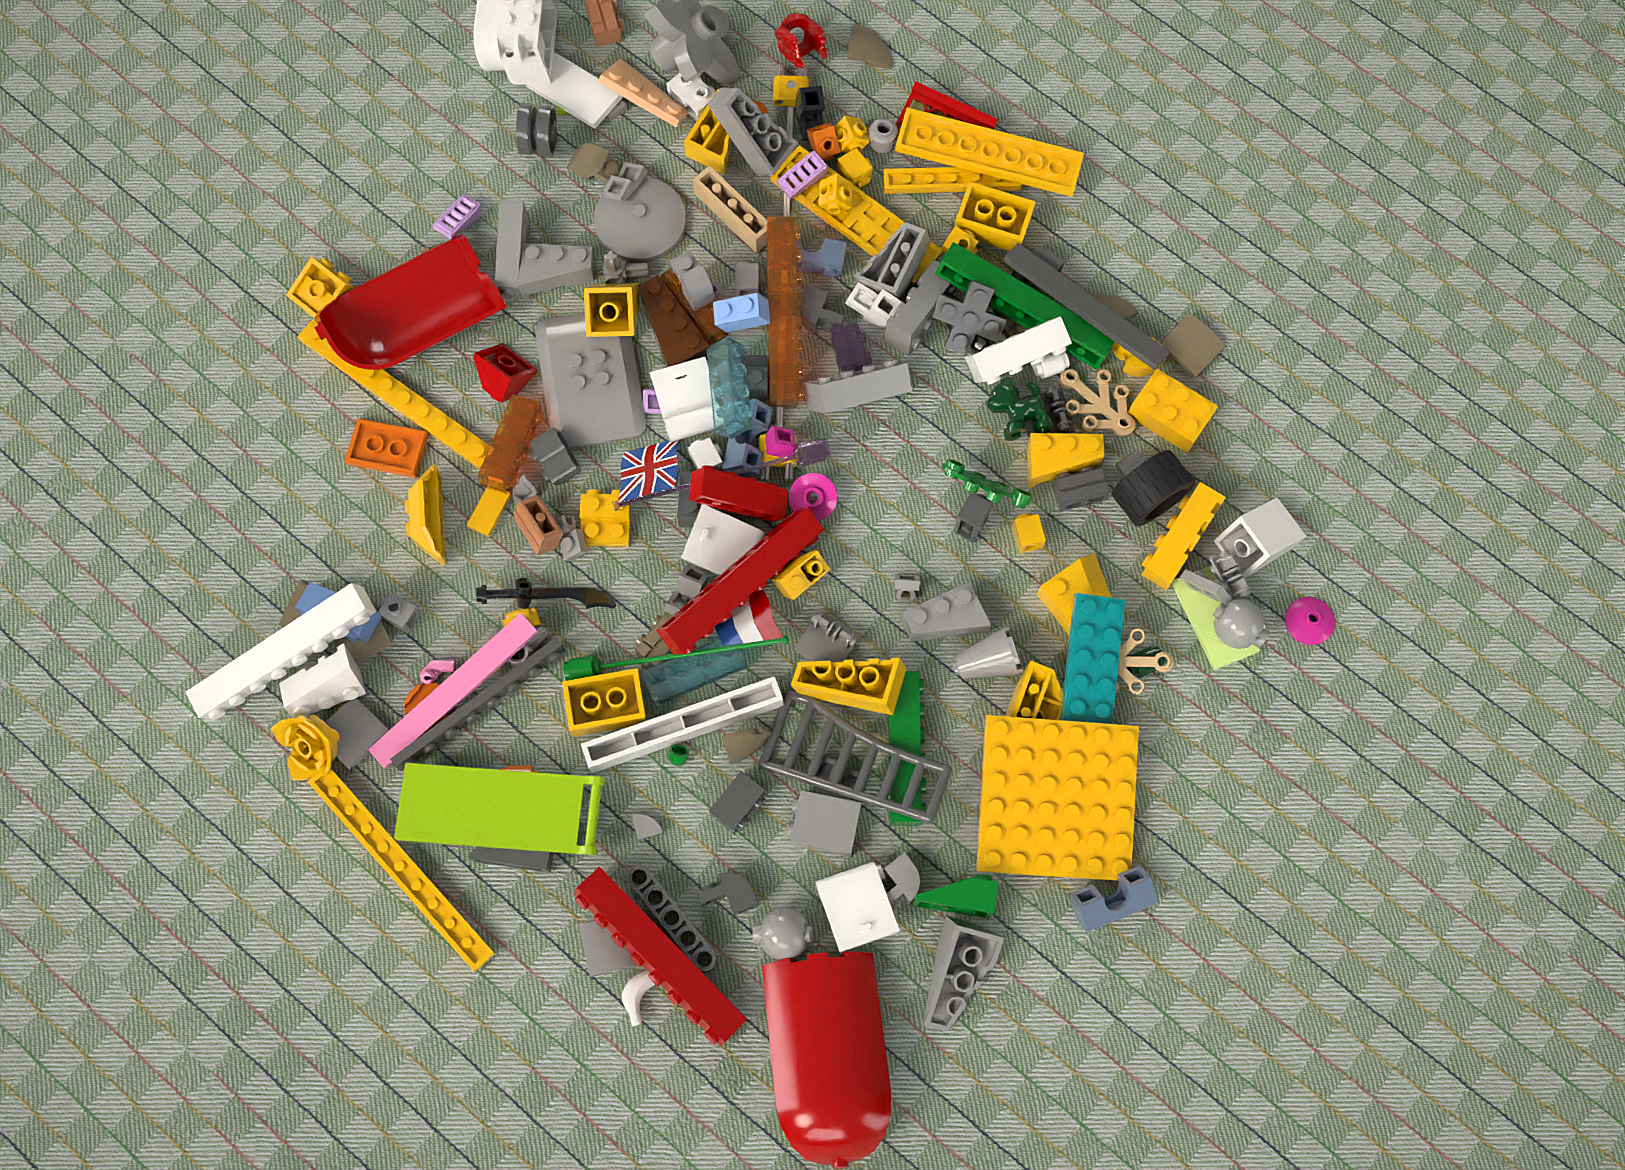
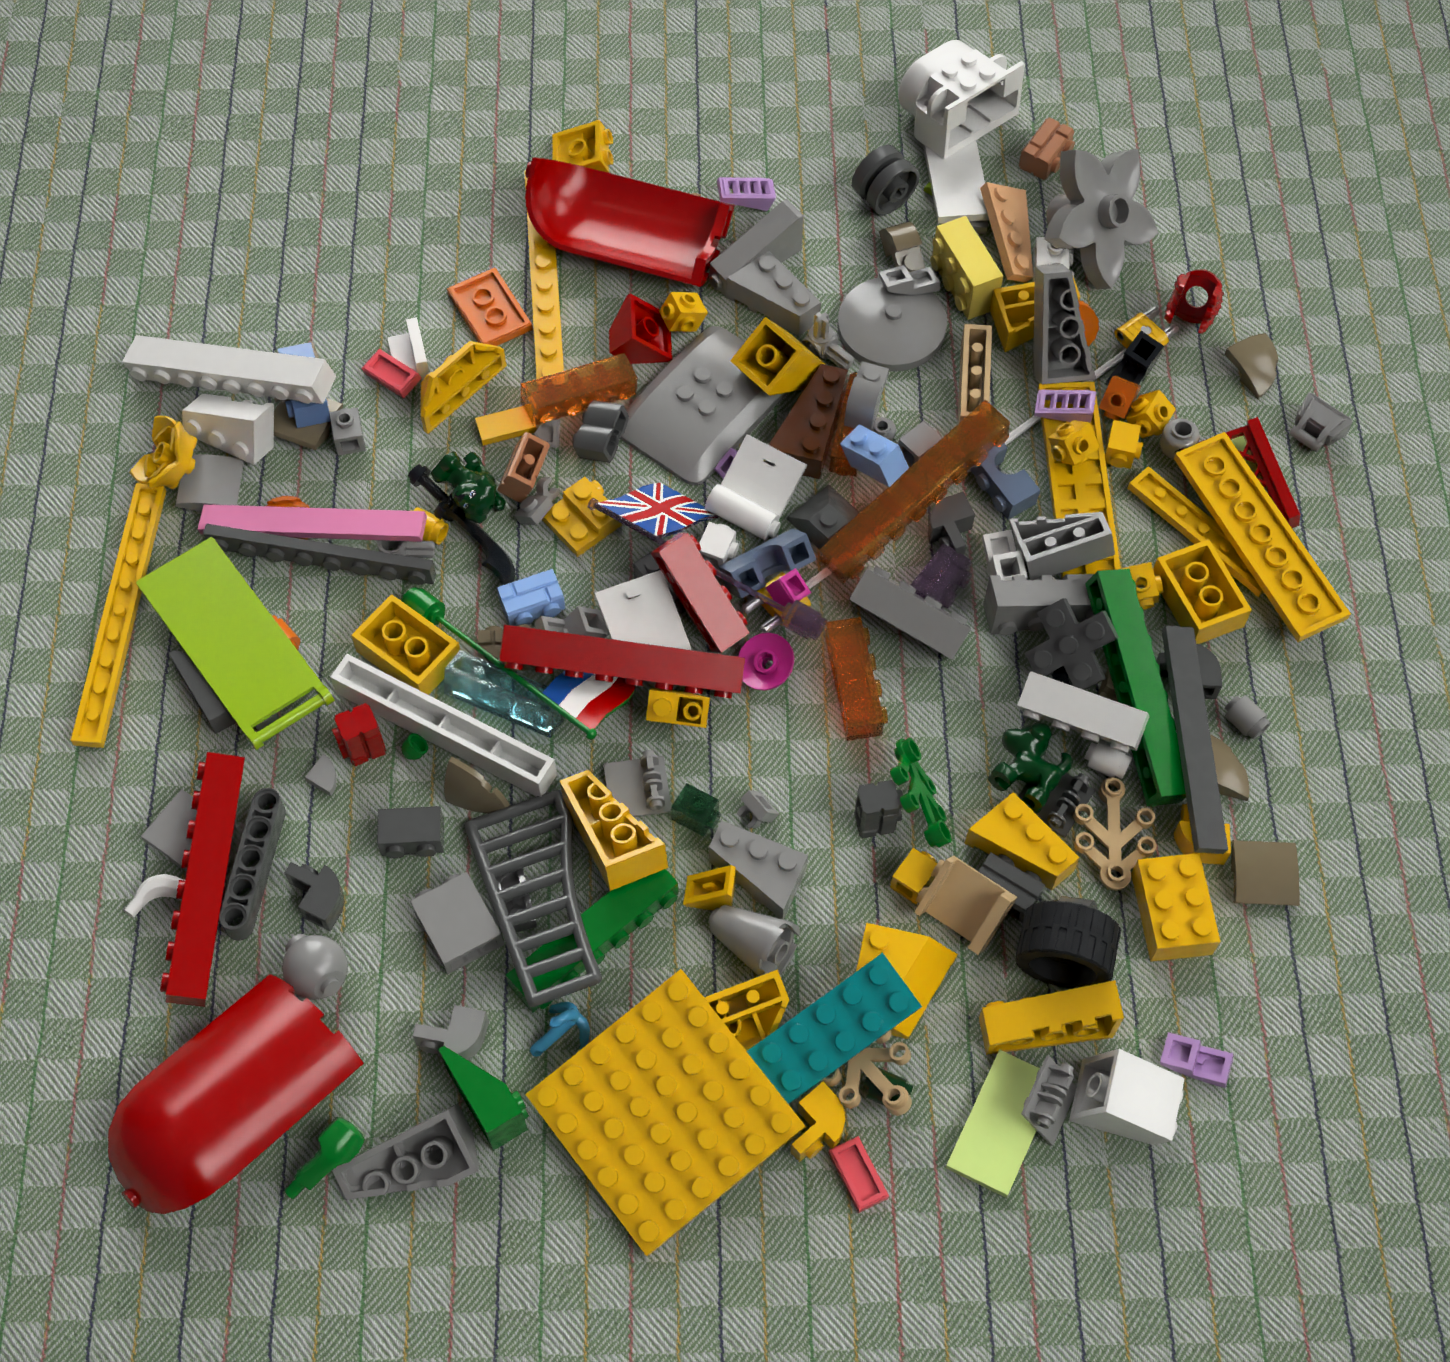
camera: 50 degrees right, 10 degrees down
bright pink arm [420,660,456,684] -> none
clear light blue brick [706,337,752,439] -> none
white door [815,861,900,953] -> none
sand blue arch [1070,865,1157,933] -> none
light grey plate [1180,569,1232,606] -> none
light grey brick [1213,599,1270,649] -> none
dark pink dish [1285,597,1335,645] -> none
none -> green animal [285,1117,365,1199]
none -> red brick [332,703,386,766]
none -> coral tile [361,349,422,399]
none -> white panel [388,317,429,379]
none -> dark green animal [430,451,506,524]
none -> light blue brick [497,569,565,626]
none -> dark azure piece [530,1002,590,1057]
none -> yellow brick [659,292,708,332]
none -> clear green brick [671,783,721,837]
none -> yellow slope [683,865,736,910]
none -> yellow brick [791,1081,845,1162]
none -> clear orange brick [824,617,888,741]
none -> coral tile [828,1136,889,1213]
none -> tan panel [914,856,1018,955]
none -> light yellow brick [930,216,1003,320]
none -> lavender slope [1160,1032,1234,1088]
none -> light grey brick [1225,695,1271,740]
none -> light grey piece [1289,393,1353,453]

